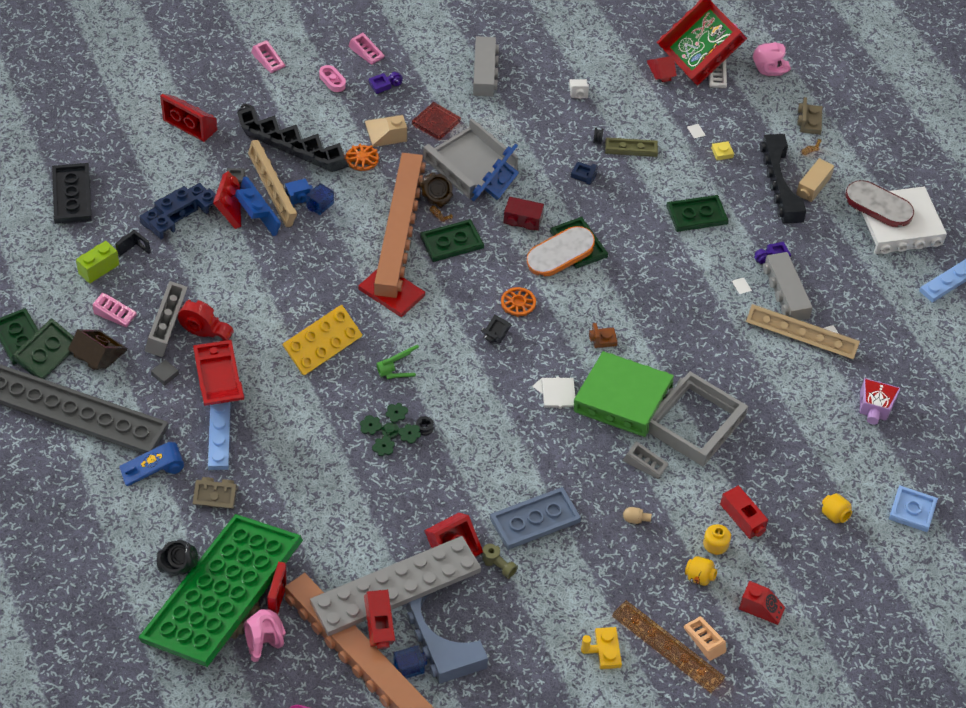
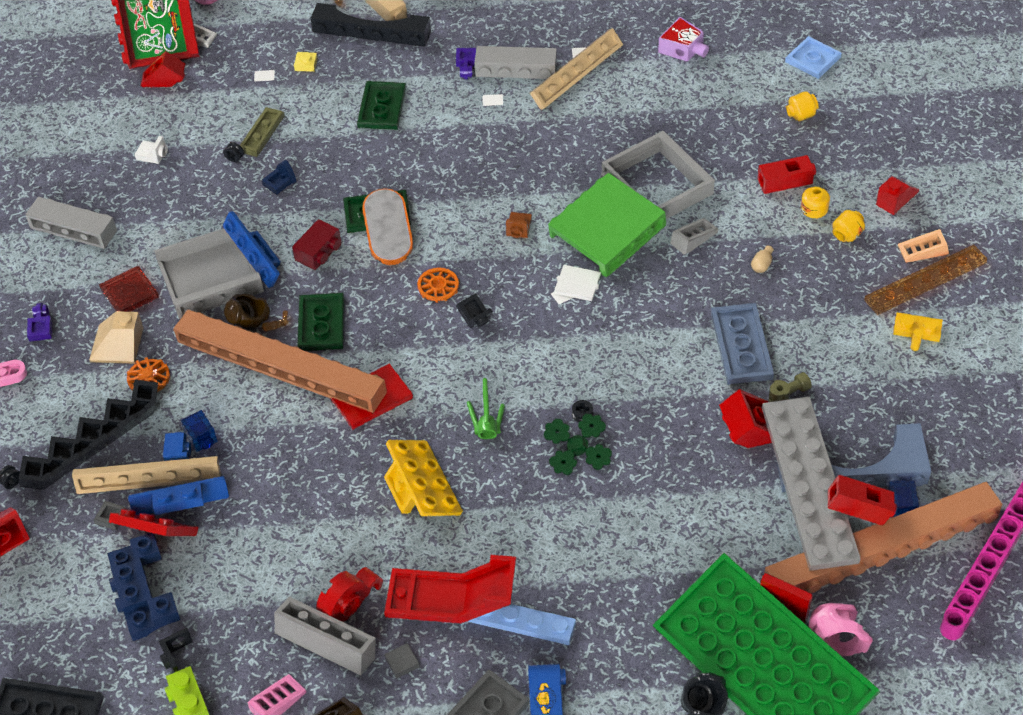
camera: 65 degrees left, 0 degrees up
dark tan bracket [192,477,239,509] -> none

